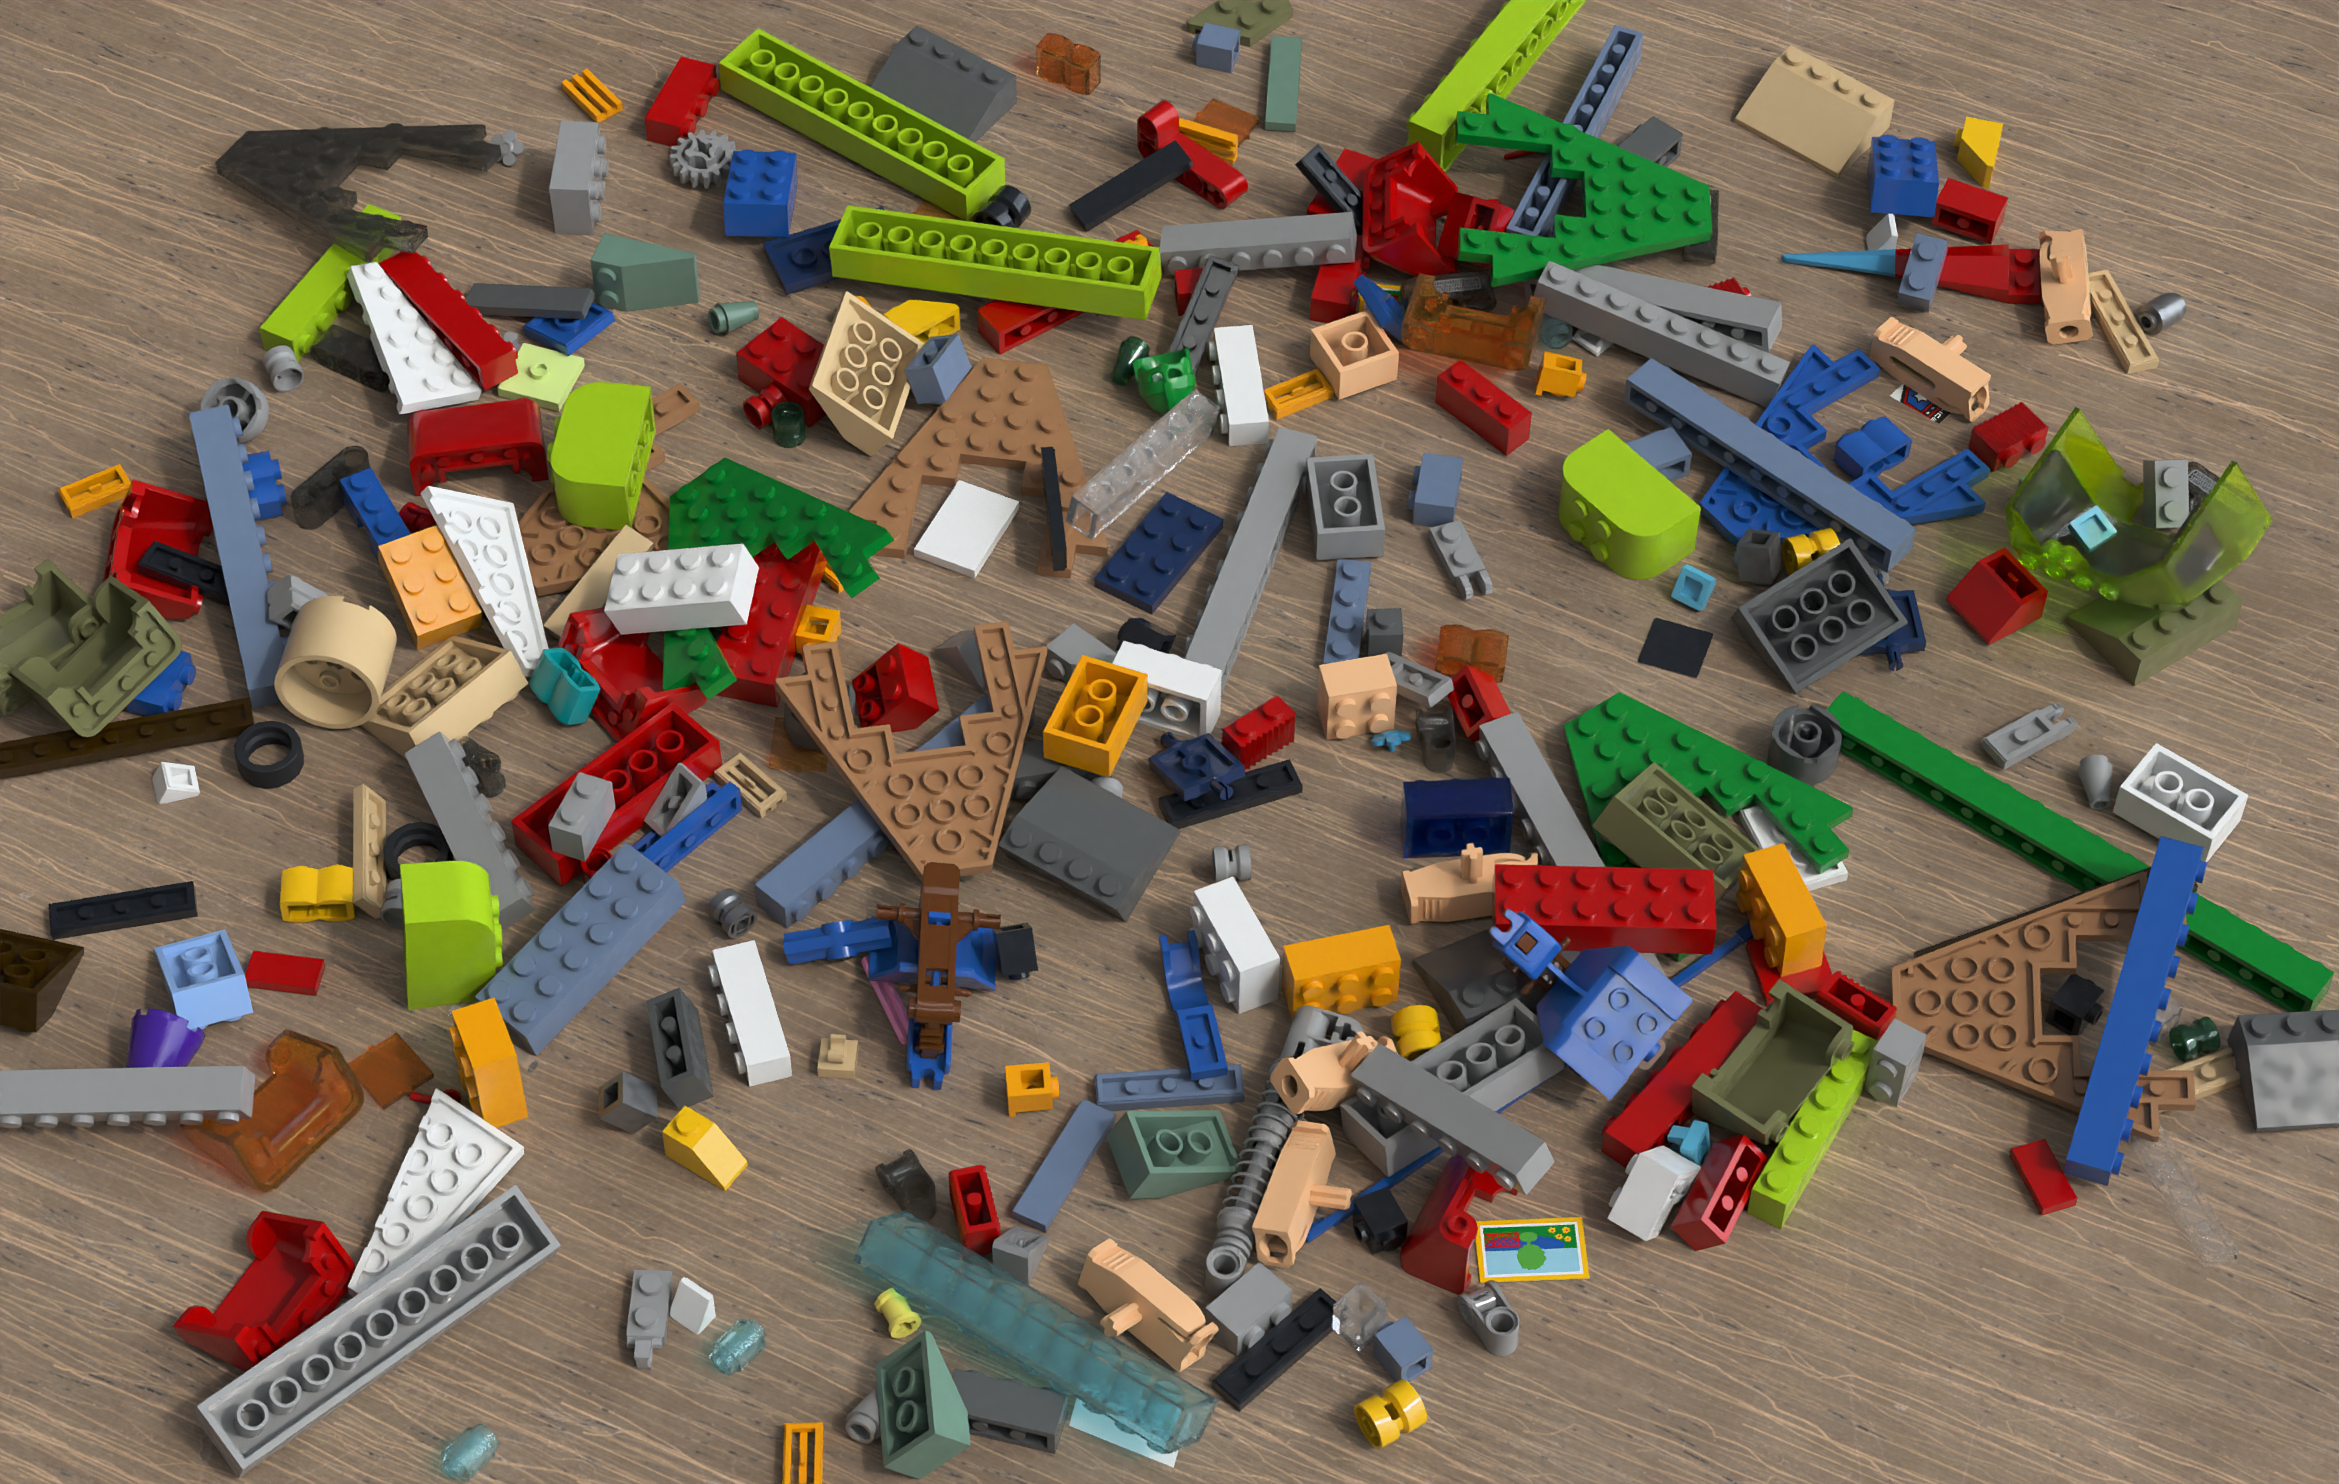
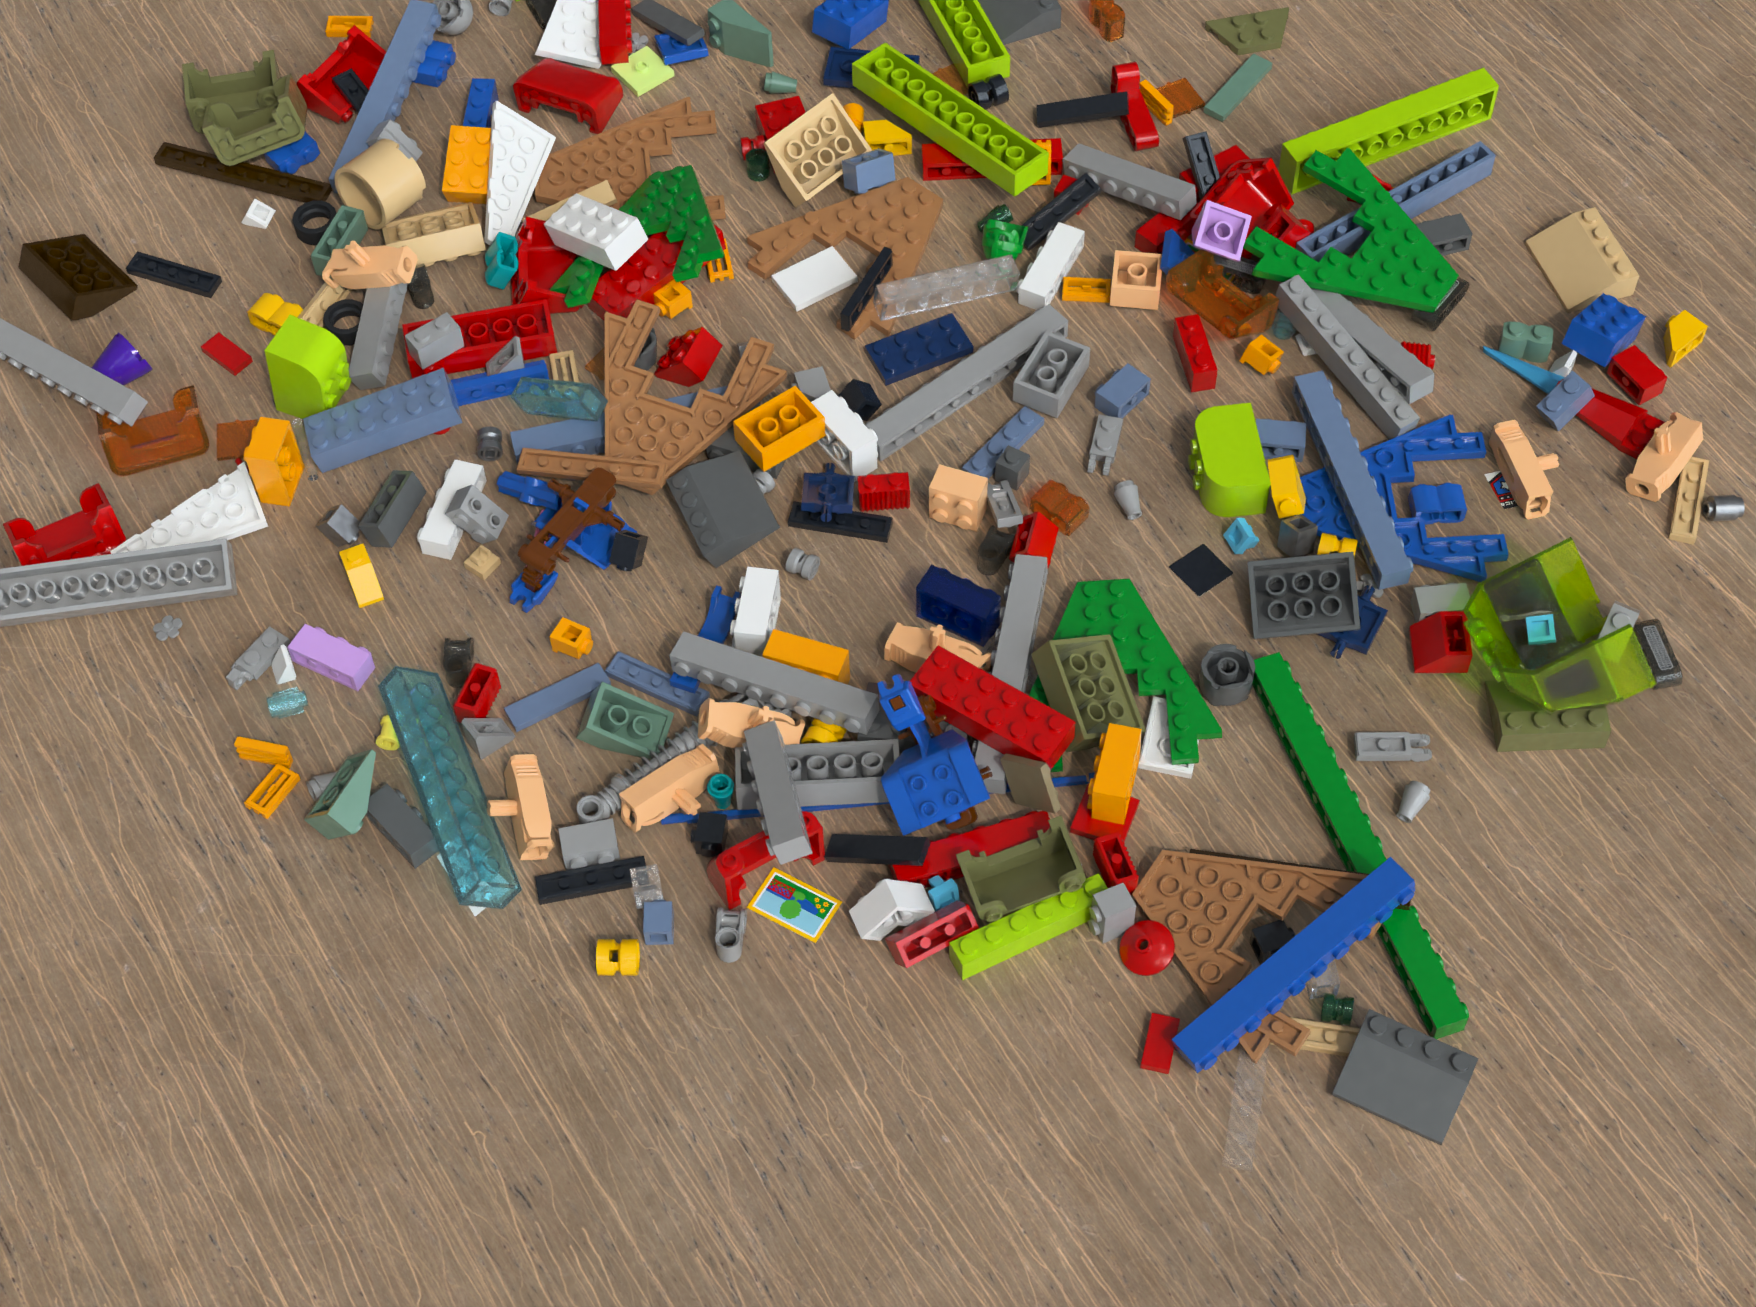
camera: 35 degrees right, 5 degrees up
light blue slope [154,929,253,1031] -> none
clear smoke beam [291,446,371,530] -> none
clear light blue brick [441,1424,499,1482] -> none
lime brick [547,382,656,530] -> none
sand blue brick [1192,23,1241,73] -> none
dark azure plant [1371,730,1411,752] -> none
red brick [1968,402,2049,472] -> none
white brick [2113,743,2248,862] -> none
none -> light grey plant [153,615,183,641]
none -> light orange tile [234,736,293,768]
none -> lavender brick [287,624,375,691]
none -> sand green brick [311,205,368,277]
none -> light nougat piece [322,241,418,289]
none -> light grey brick [445,485,509,544]
none -> clear light blue brick [510,377,608,422]
none -> medium nougat tile [516,448,668,489]
none -> light grey brick [669,631,880,735]
none -> teal cone [707,774,734,809]
none -> black tile [824,834,931,866]
none -> dark tan tile [1000,753,1061,814]
none -> light grey cone [1114,480,1142,520]
none -> red dish [1119,920,1175,976]
none -> lavender slope [1192,200,1252,262]
none -> yellow slope [1268,454,1306,518]
none -> light grey brick [1410,583,1473,623]
none -> sand green brick [1498,322,1554,363]

